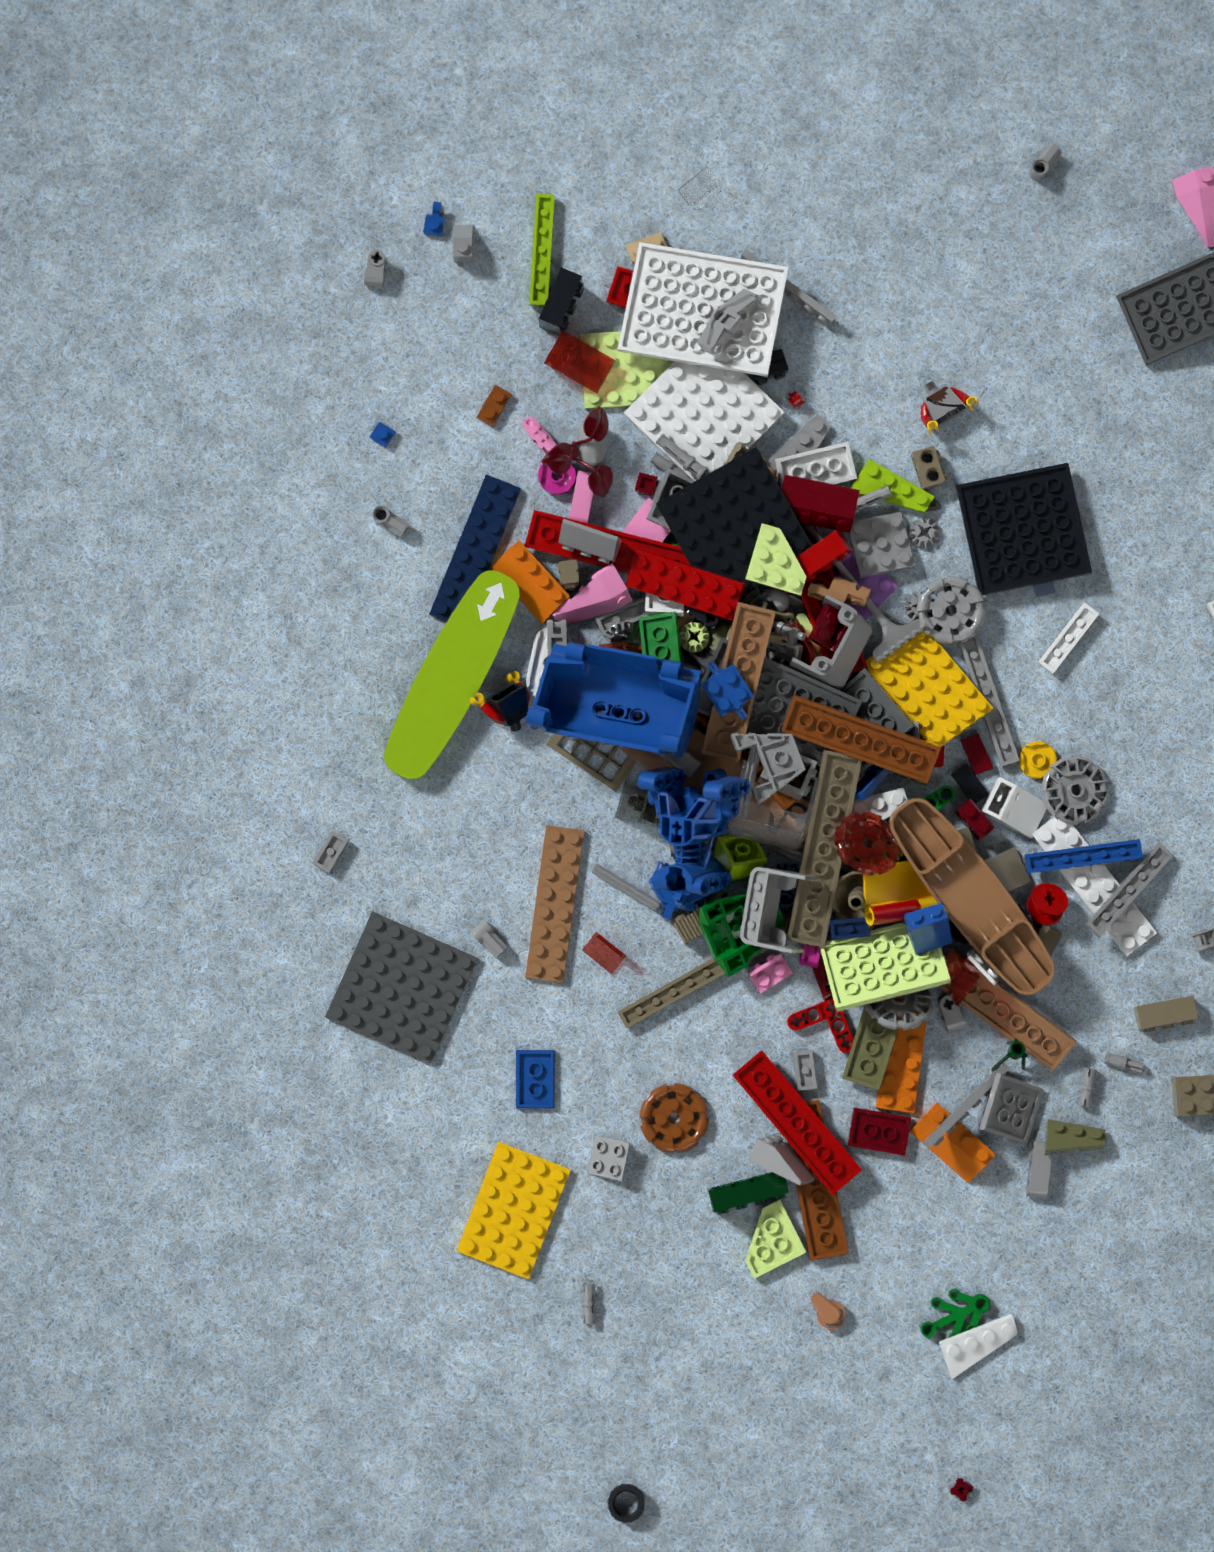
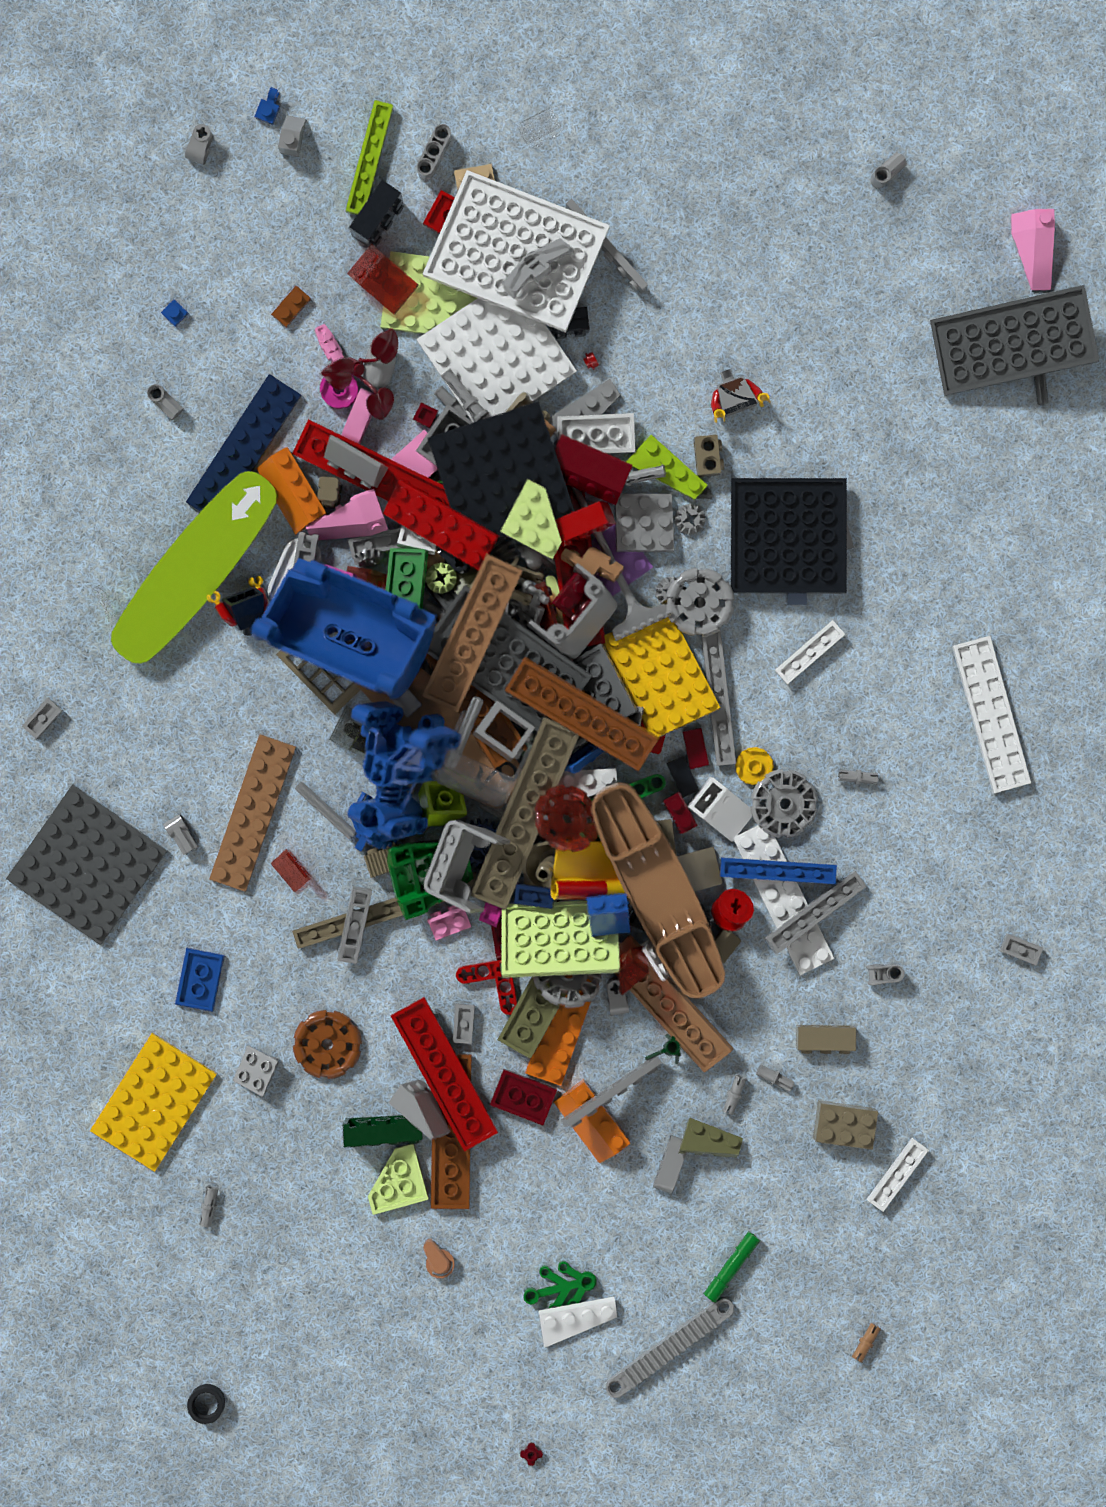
camera: 15 degrees right, 5 degrees up
blue plate [701,660,754,720] -> none
light grey wing [730,733,805,806] -> none
light grey plate [980,1073,1043,1145] -> none
none -> light grey hinge [337,886,372,964]
none -> light grey beam [417,124,452,180]
none -> light grey gear [606,1297,734,1398]
none -> green piece [703,1231,761,1303]
none -> light grey pin [838,769,878,785]

